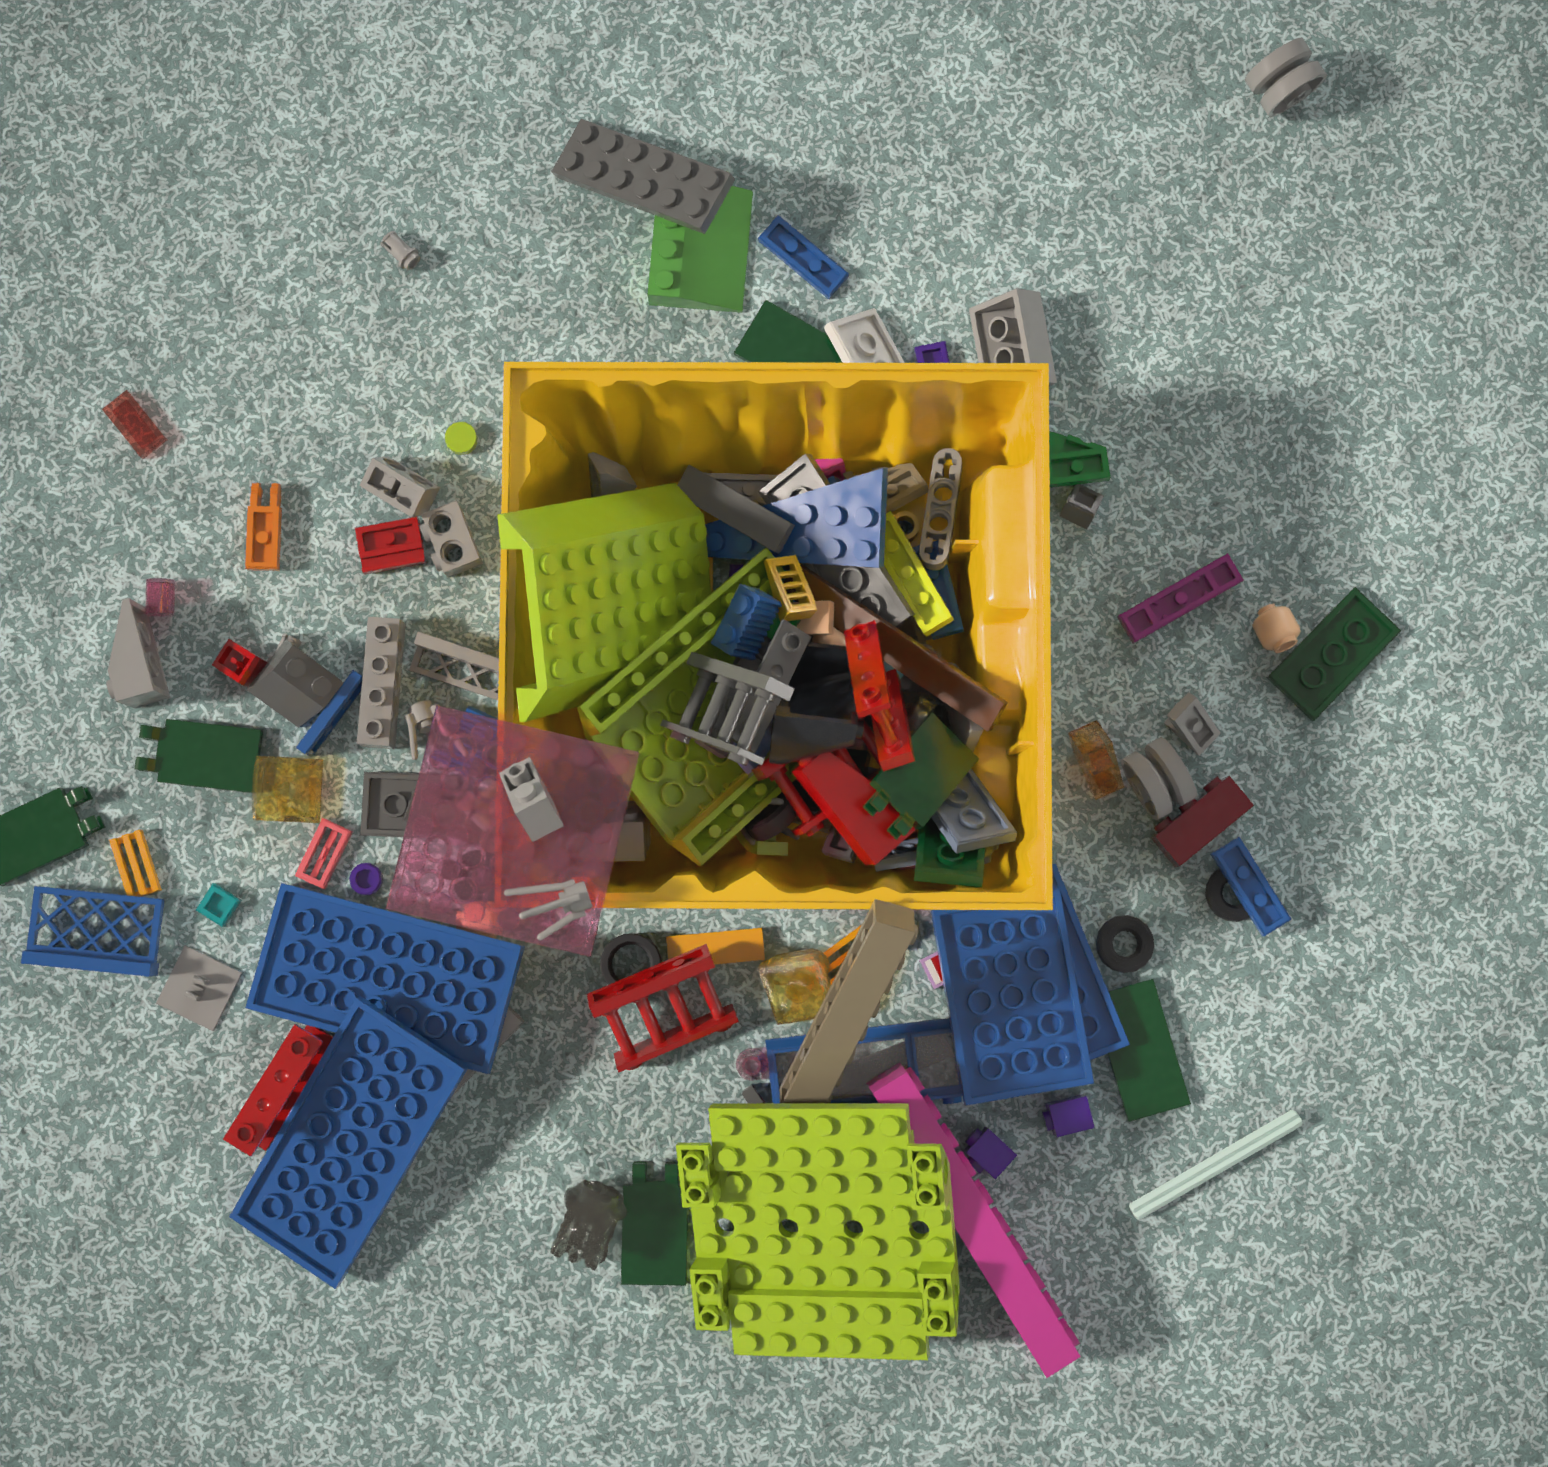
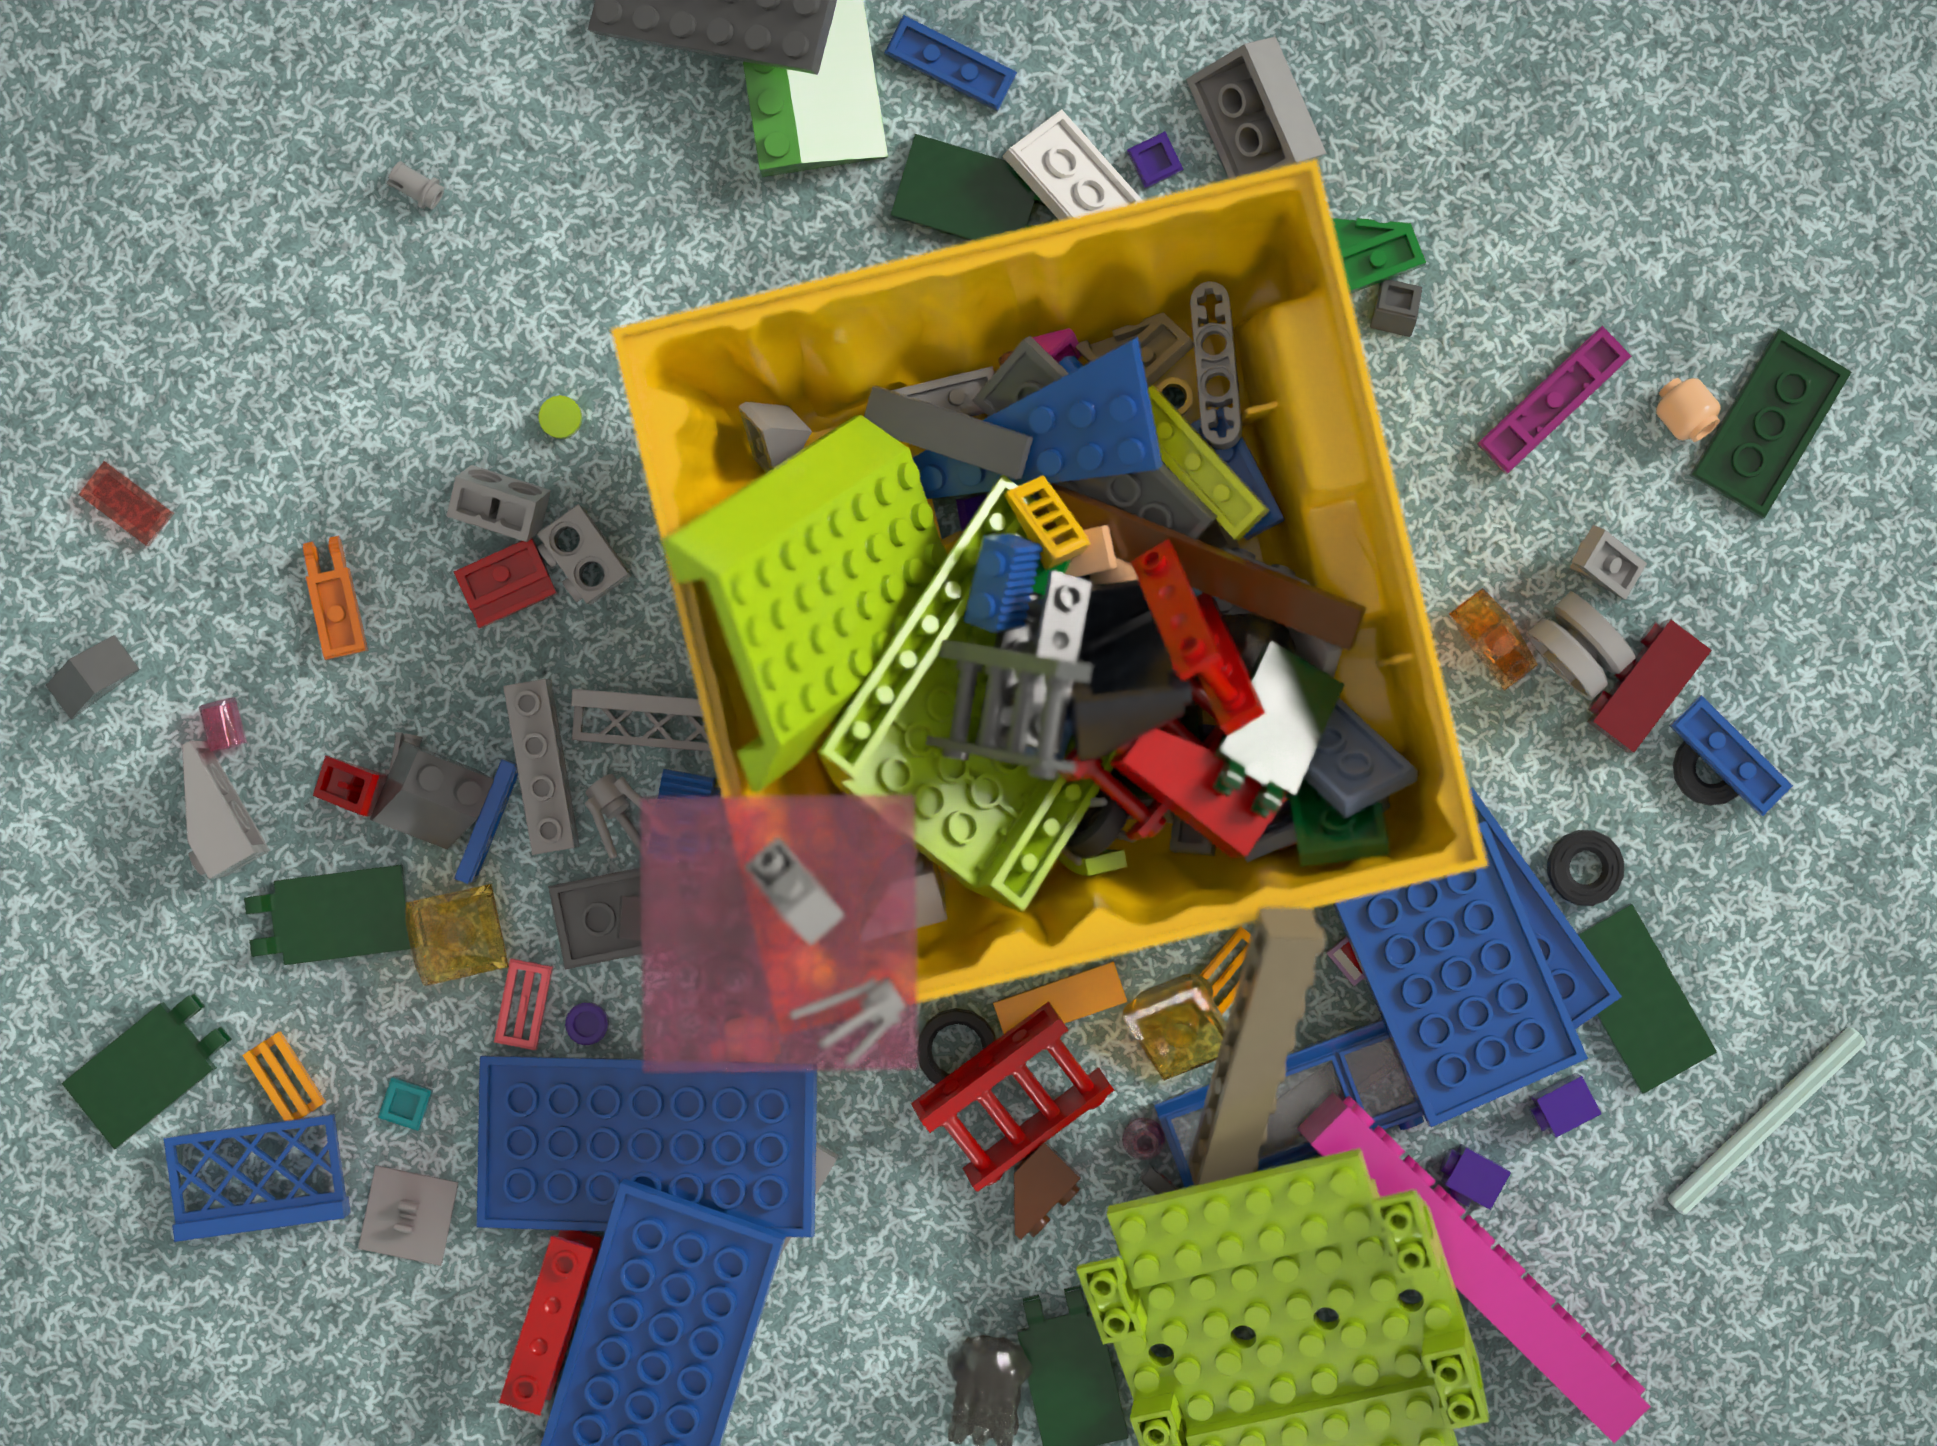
camera: 15 degrees left, 5 degrees up
none -> dark grey slope [46,635,140,720]
none -> reddish brown slope [1014,1141,1081,1240]

